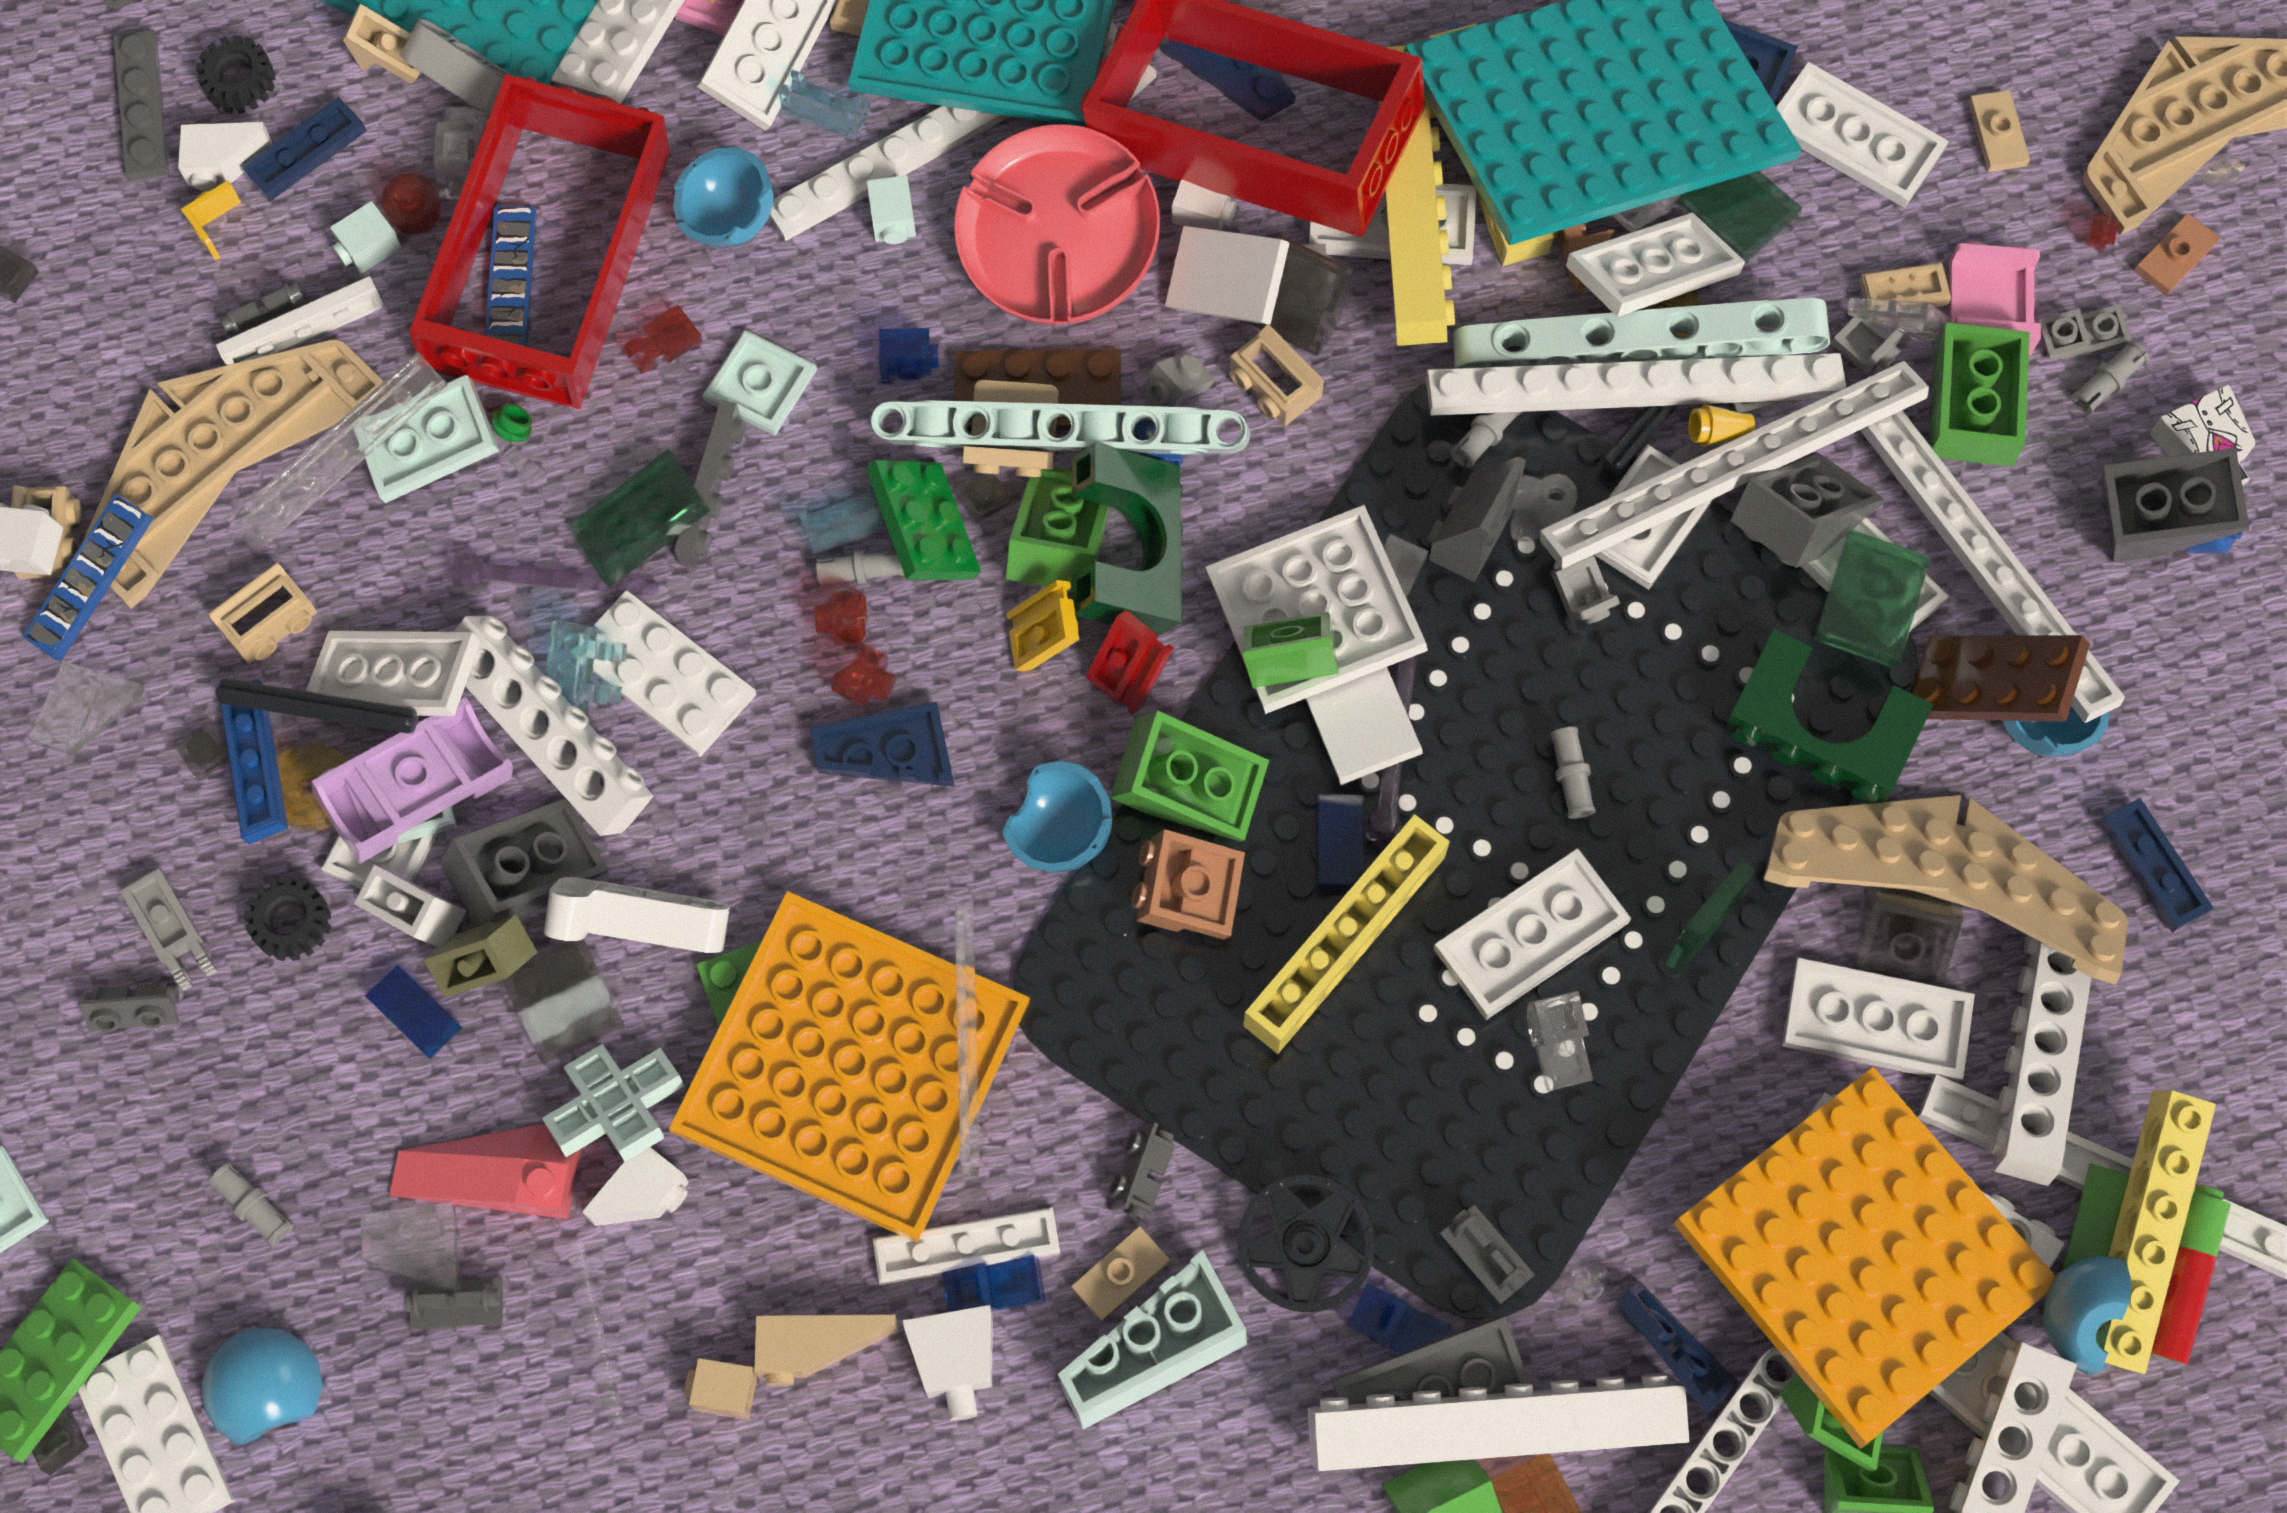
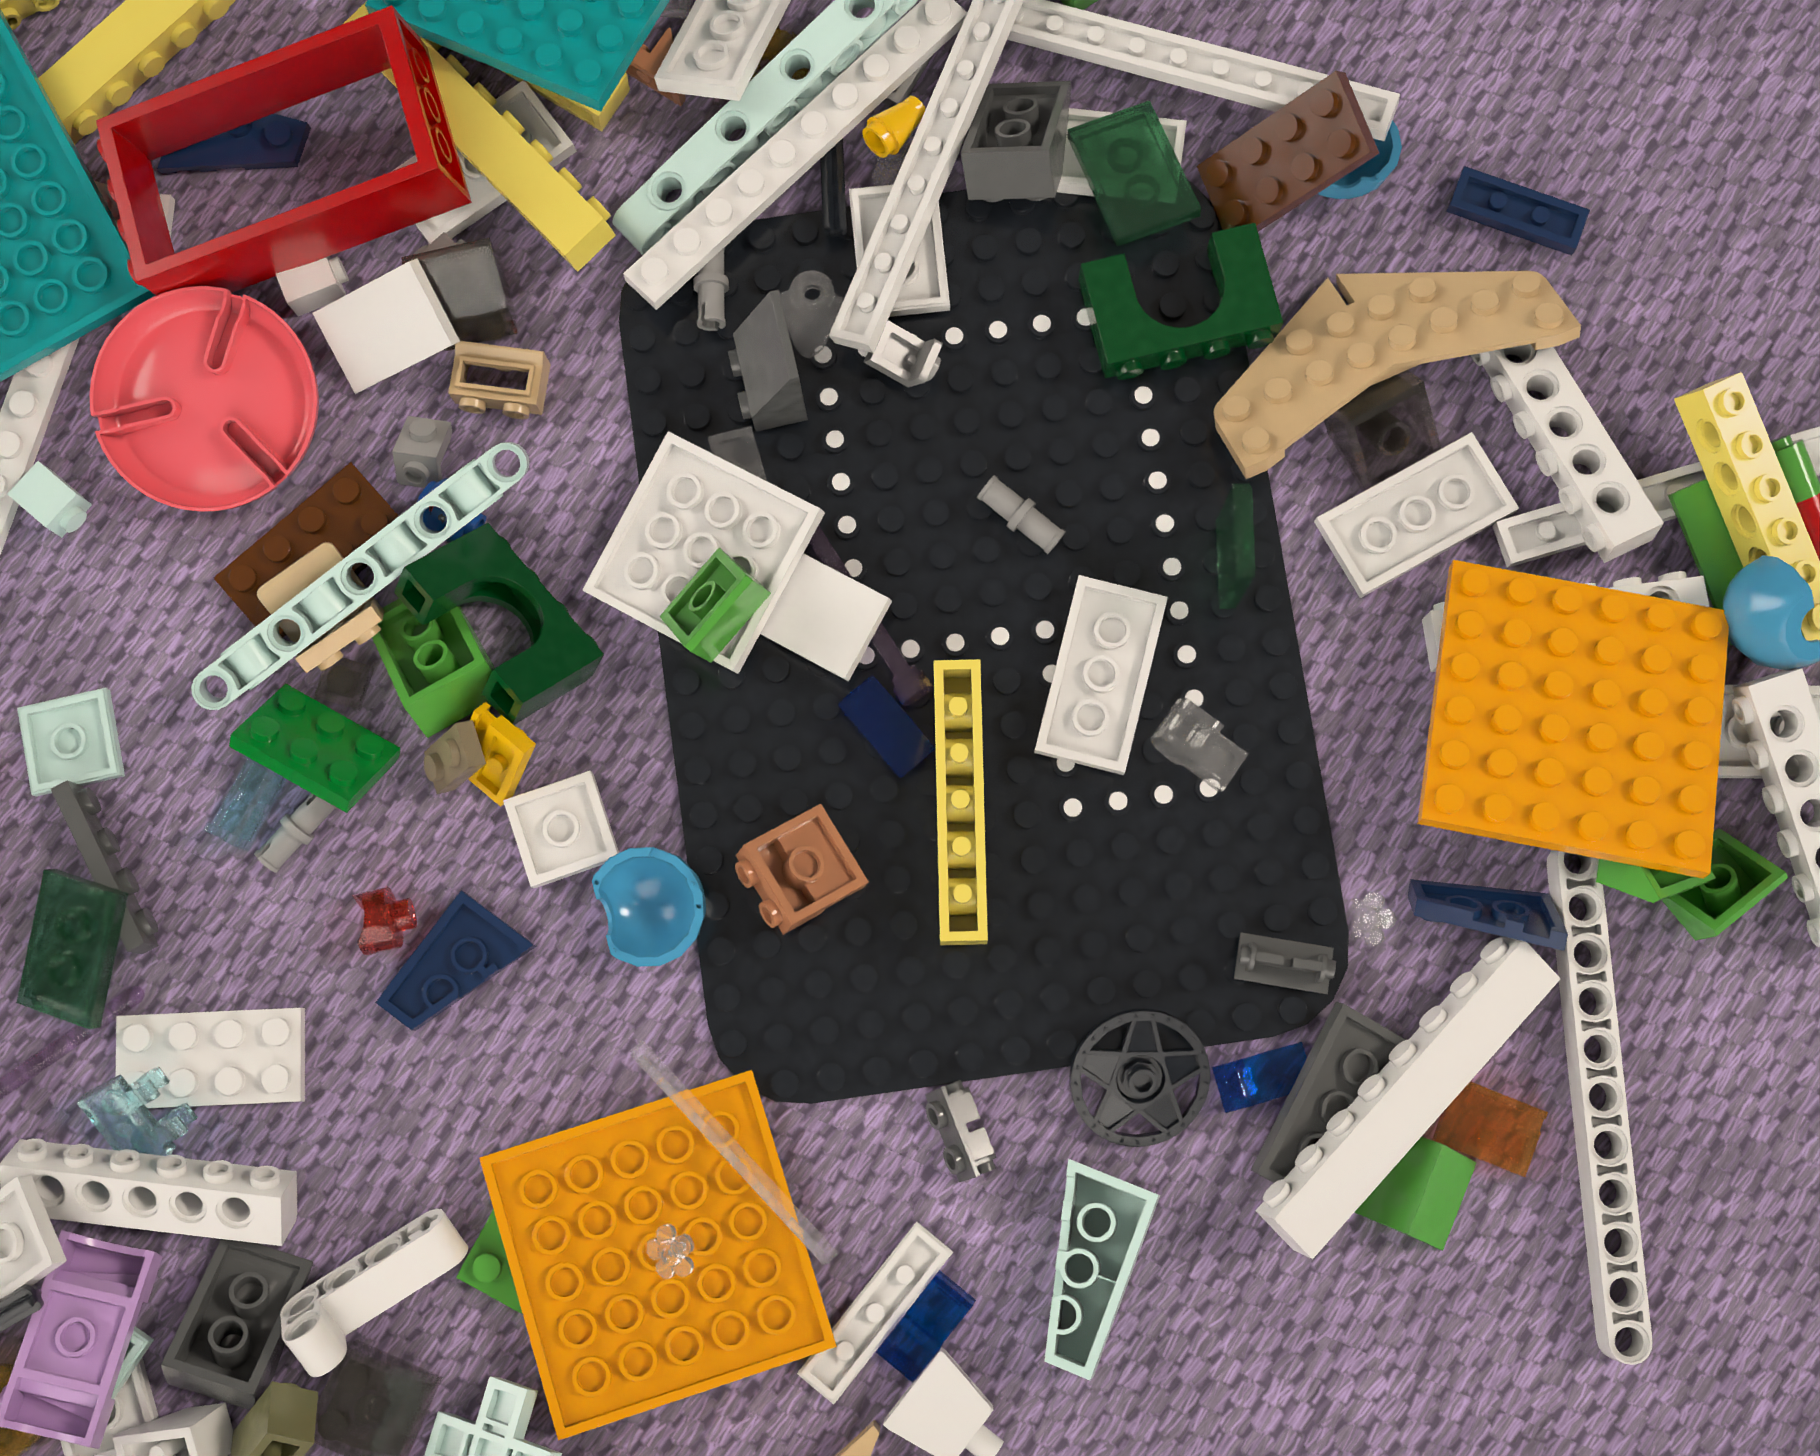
camera: 35 degrees left, 10 degrees up
clear red piece [815,588,868,646] -> none
clear blue brick [879,328,940,383] -> none
tan plate [1071,1226,1170,1323] -> none
red plate [1085,610,1174,715] -> none
bright green slope [1110,710,1269,842] -> none
none -> dark tan plate [424,720,486,794]
none -> white plate [503,771,619,888]
none -> clear plant [646,1224,695,1279]

